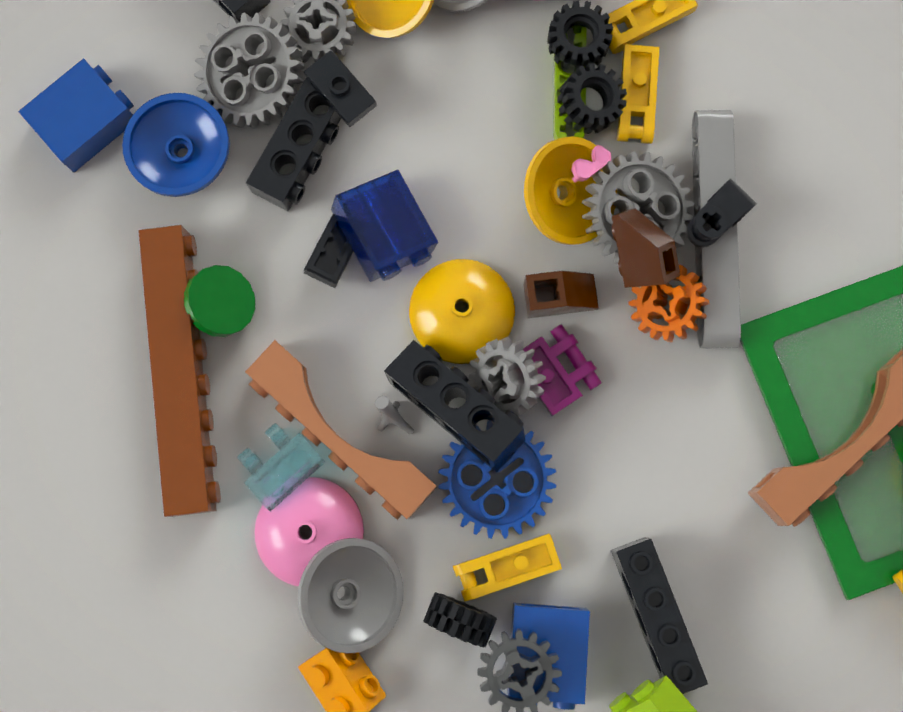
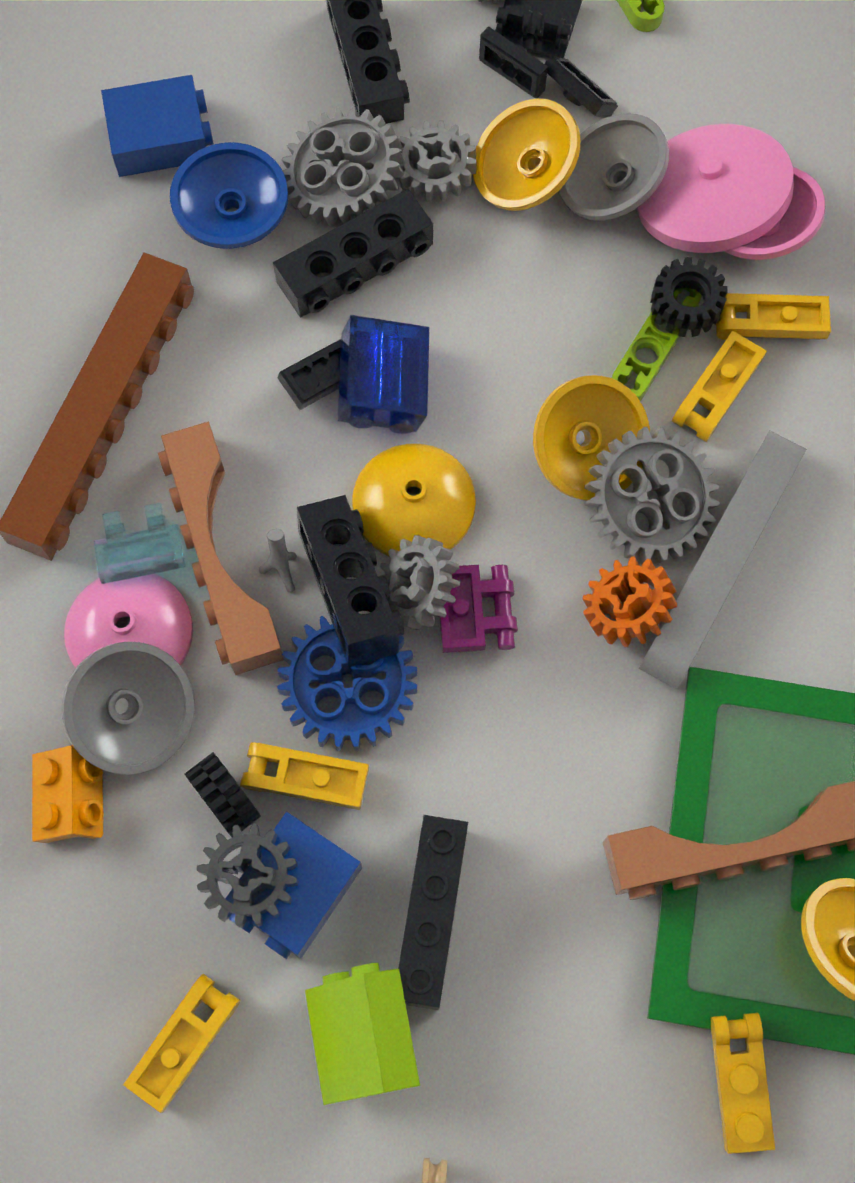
camera: 25 degrees right, 10 degrees down
green tile [184,265,255,337] -> none
black plate [304,50,377,127] -> none
reddish brown slope [523,271,599,318] -> none
black tyre [557,63,627,134] -> none
bright pink piece [571,145,611,182] -> none
reddish brown slope [612,208,681,288] -> none
black piece [686,178,757,248] -> none

